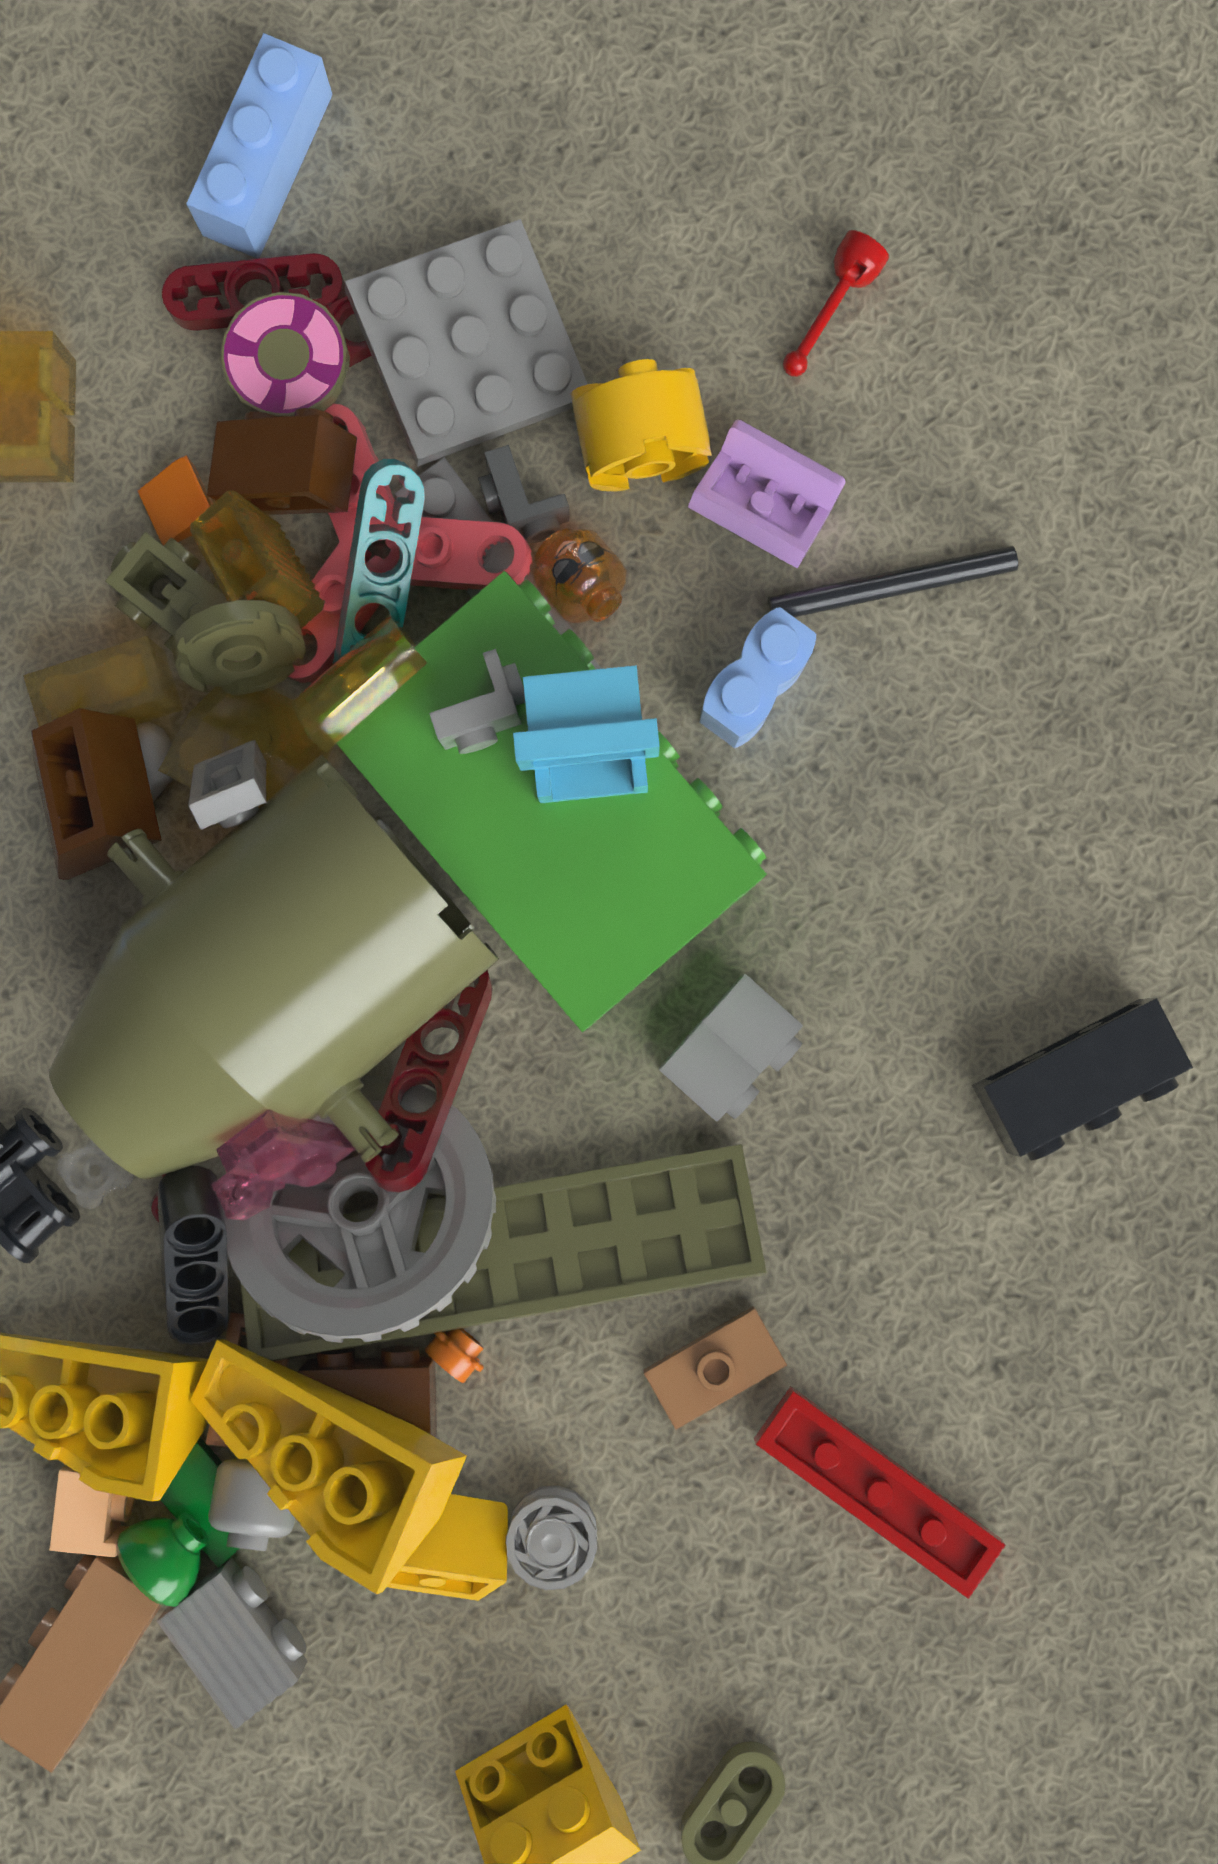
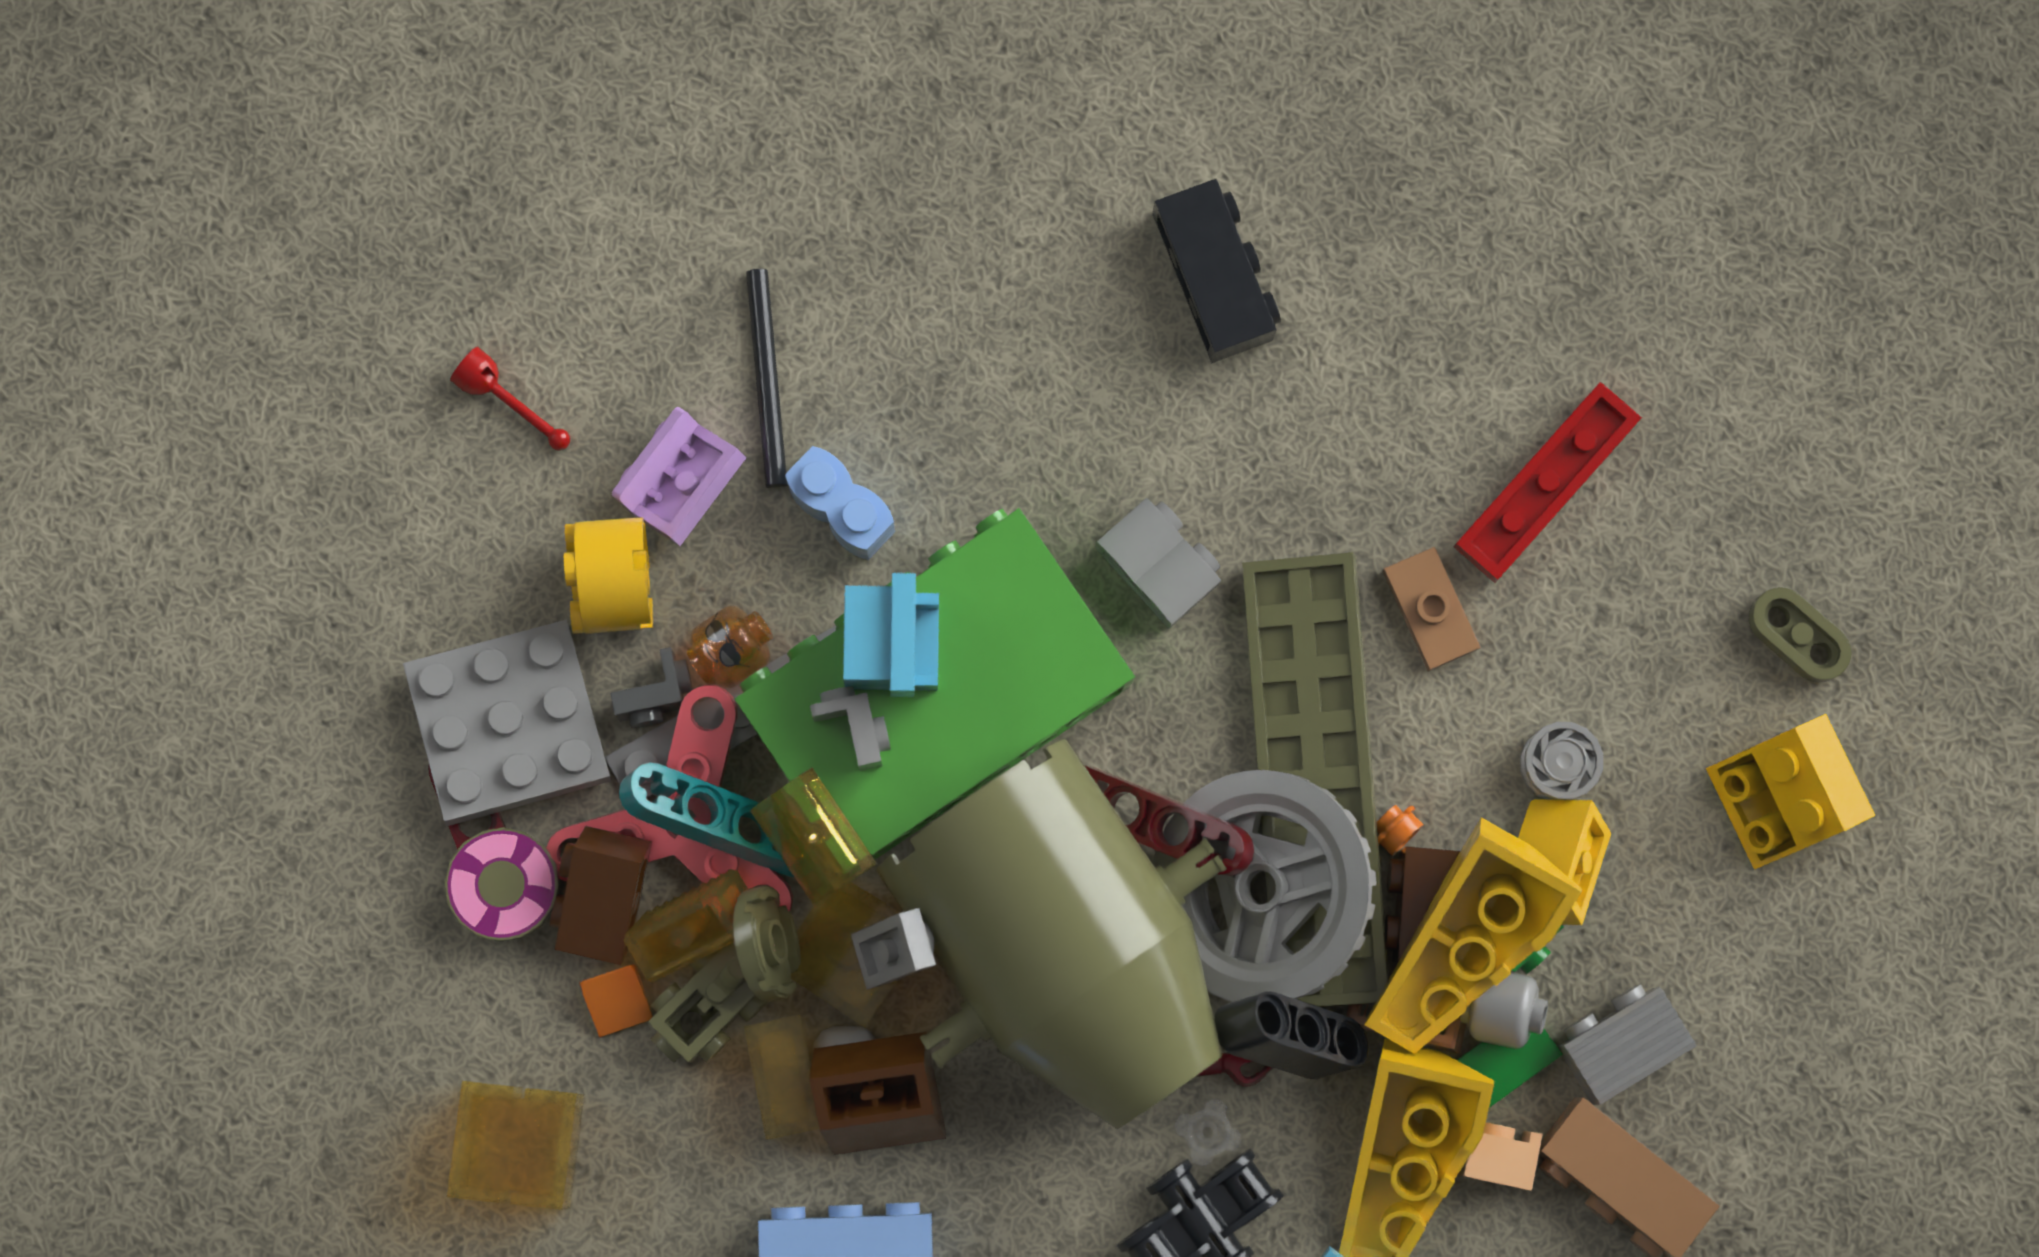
camera: 90 degrees left, 5 degrees down
green brick [117,1513,208,1607] -> none
dark red beam [162,253,346,331] -> none
light blue brick [186,33,333,259] -> none
clear pink hinge [211,1110,355,1221] -> none

